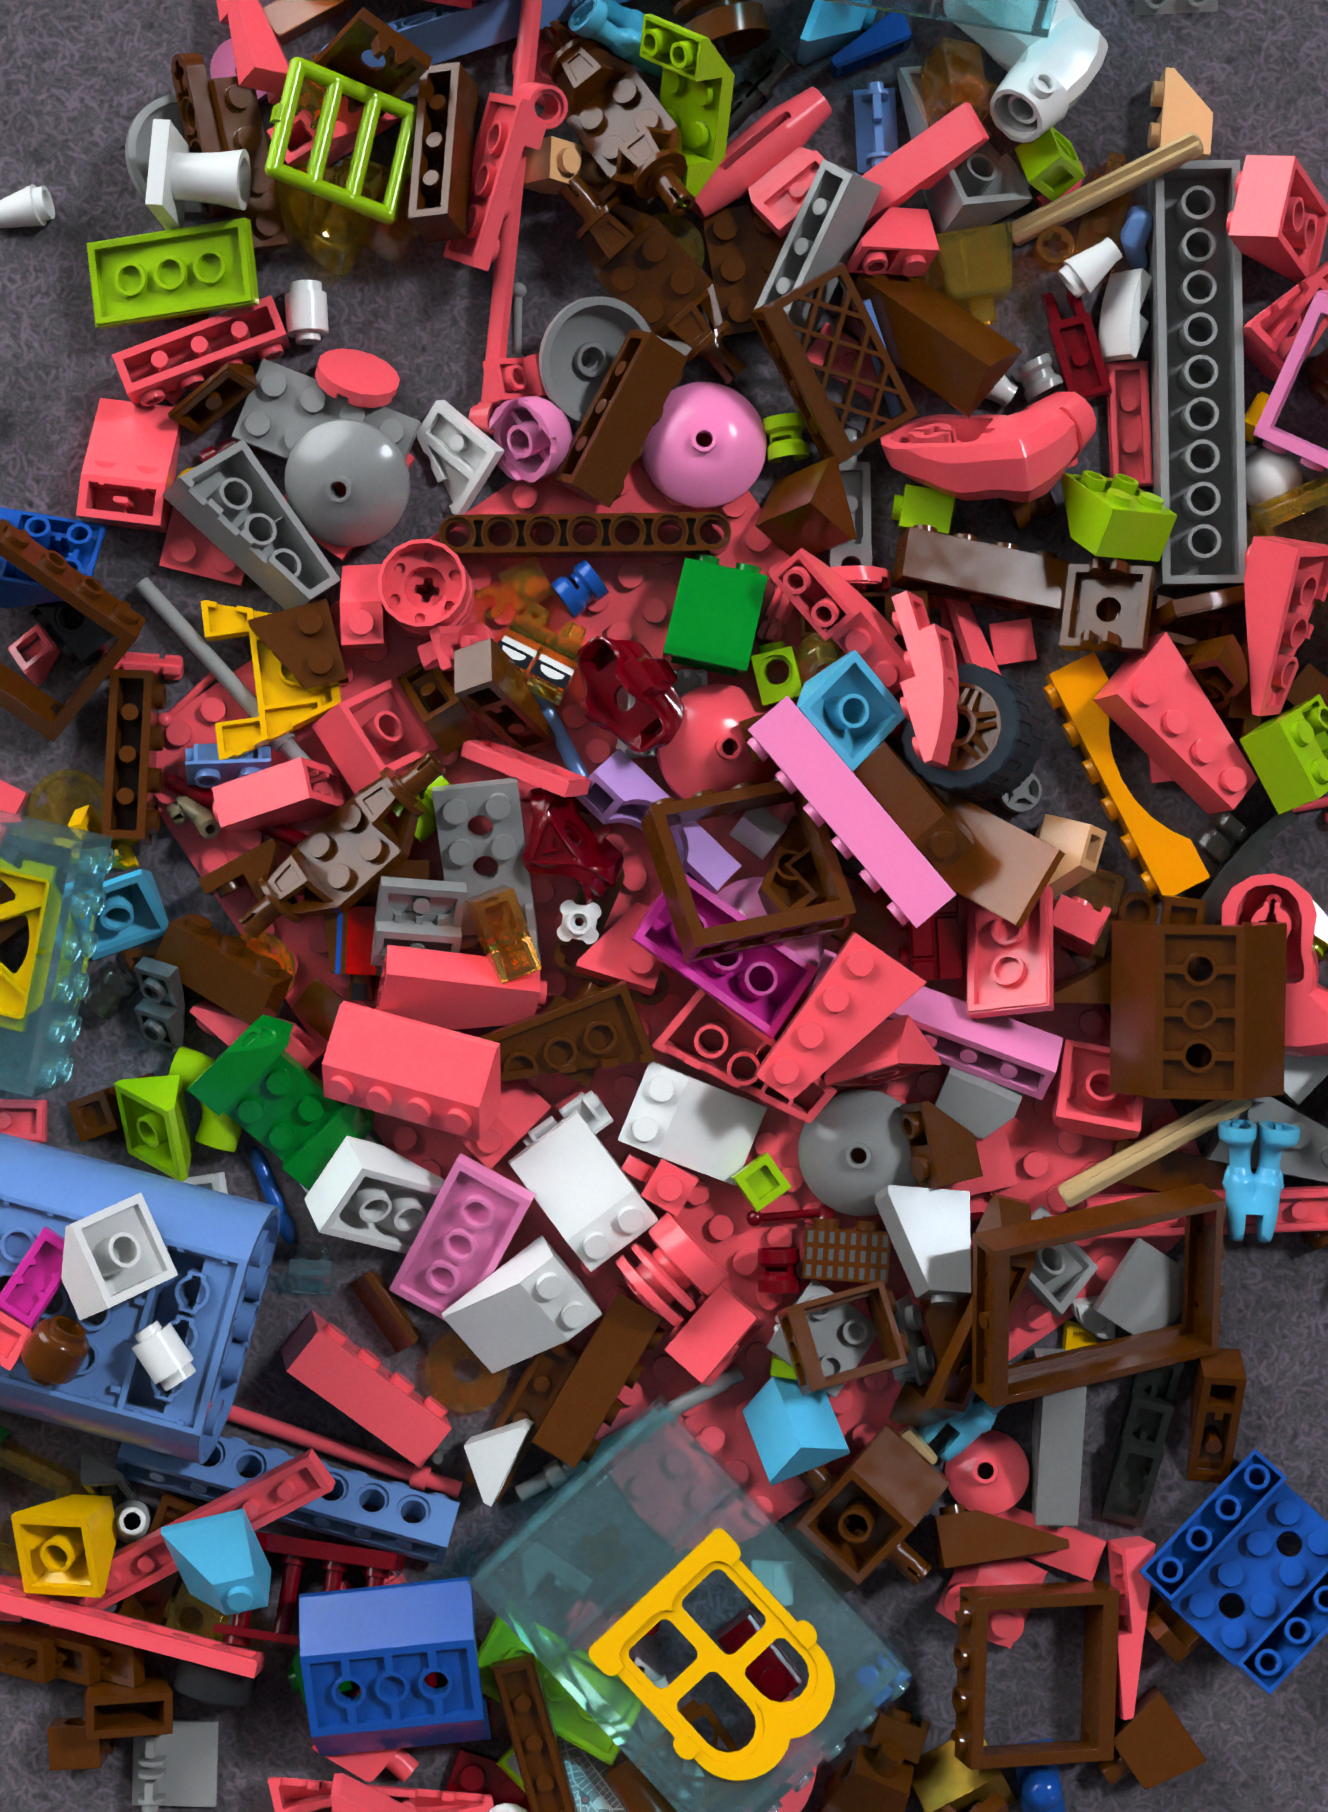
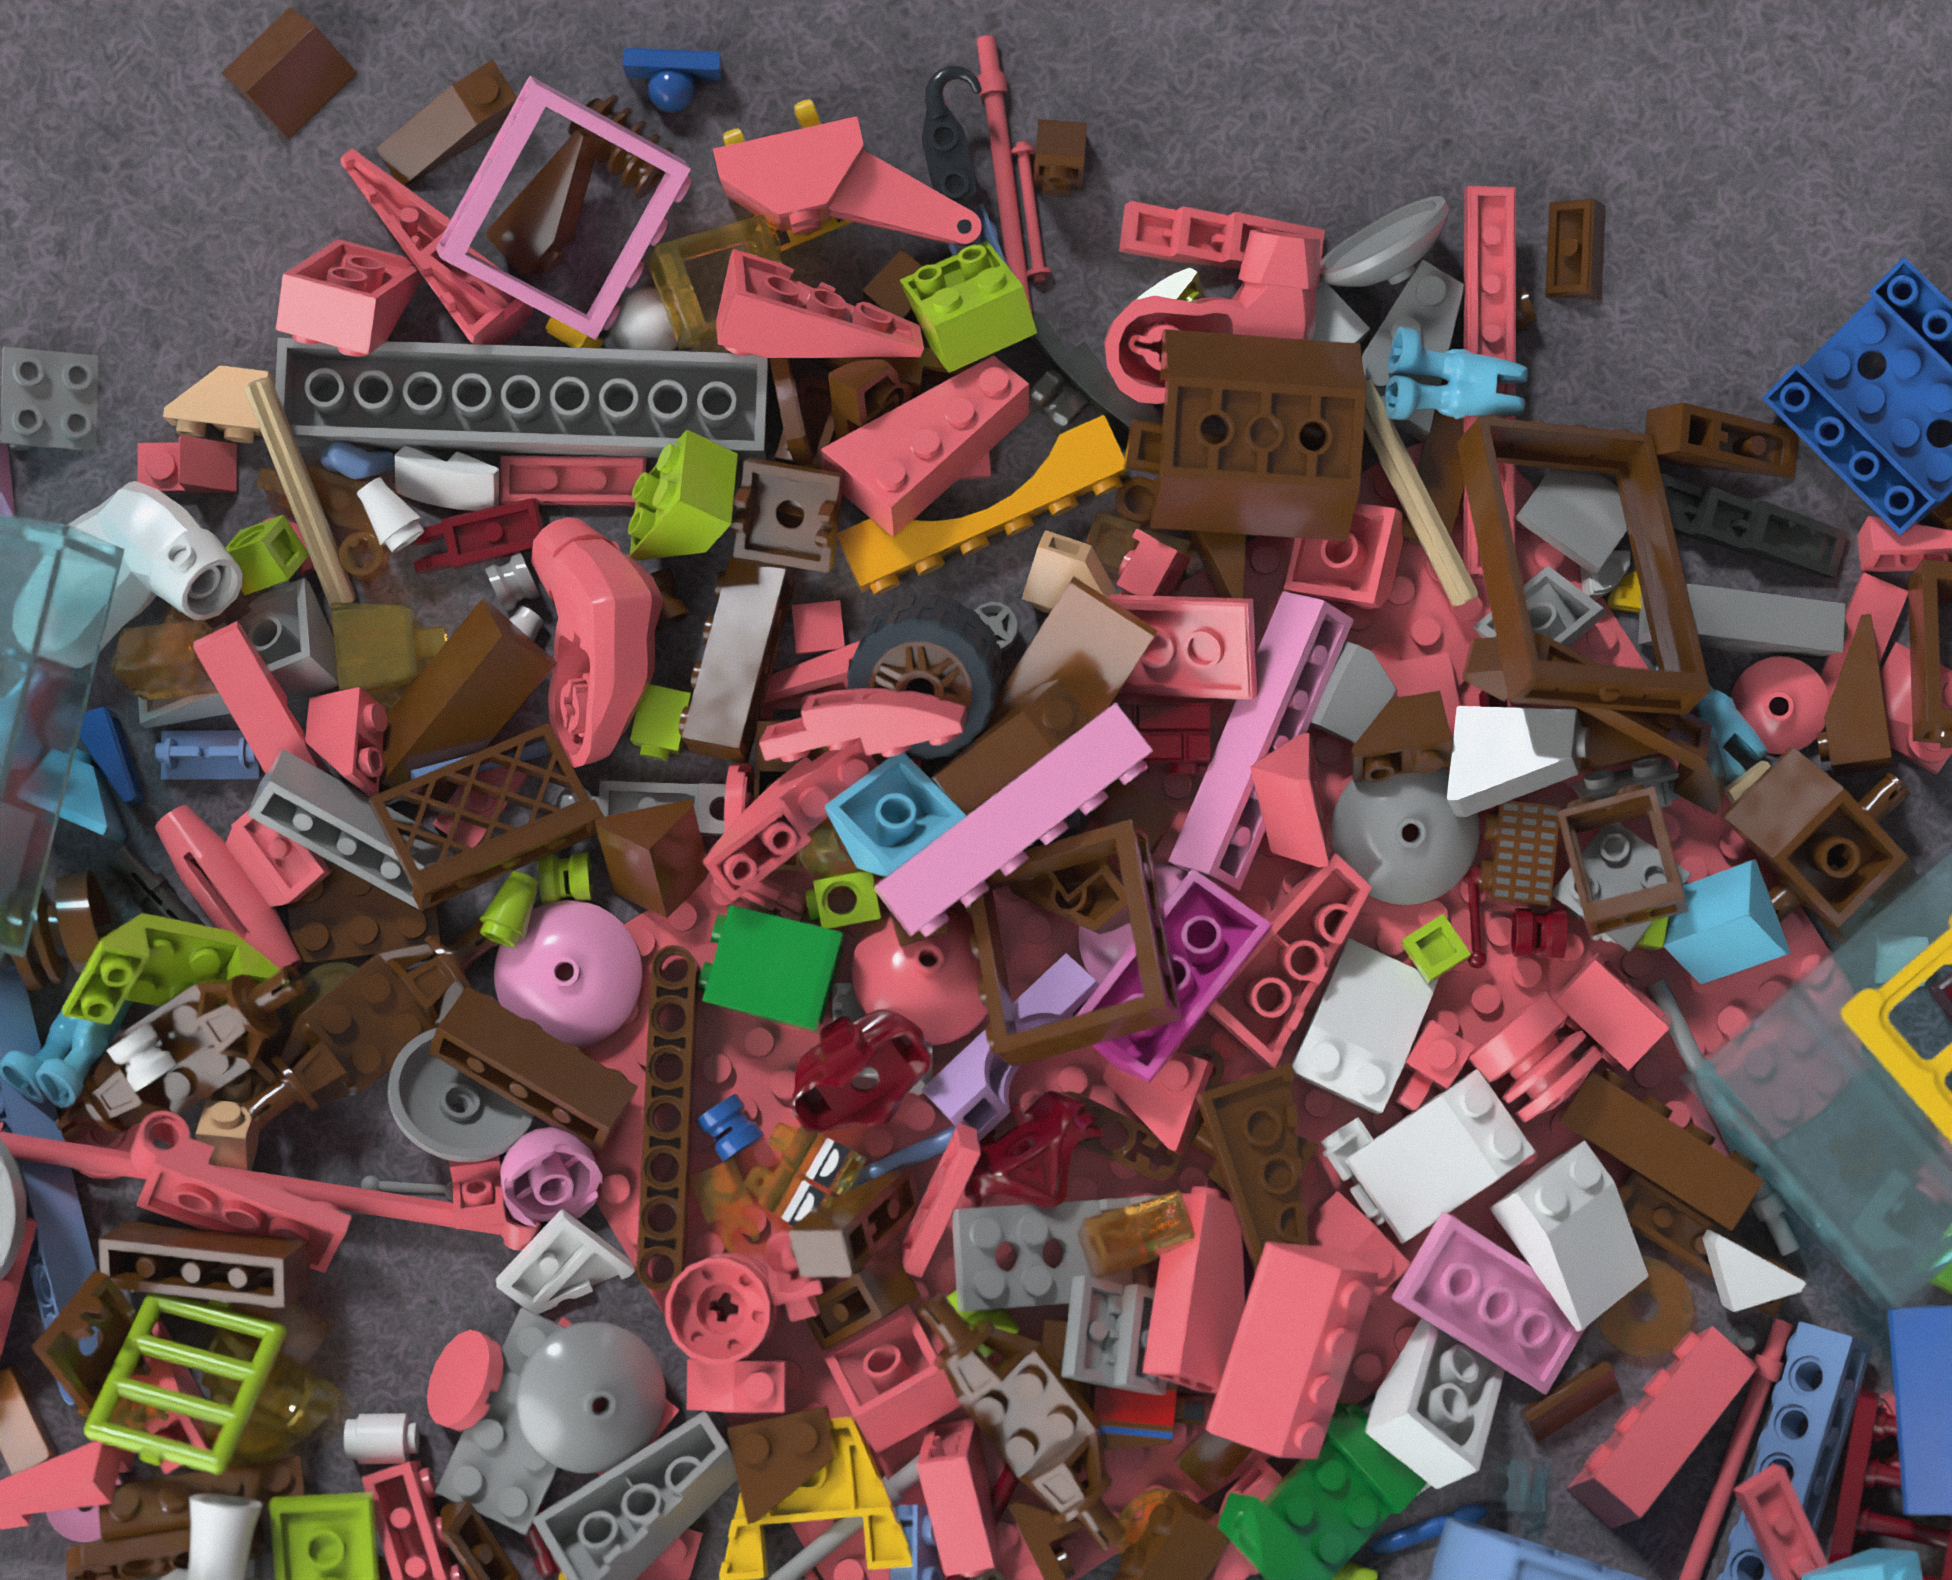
camera: 90 degrees left, 5 degrees down
white plate [557,900,602,944] -> none
white slope [729,808,787,860] -> none
coral wedge [755,932,927,1101] -> none
none -> white wheel [107,1023,177,1092]
none -> coral slope [137,436,238,493]
none -> lime cone [480,871,539,948]

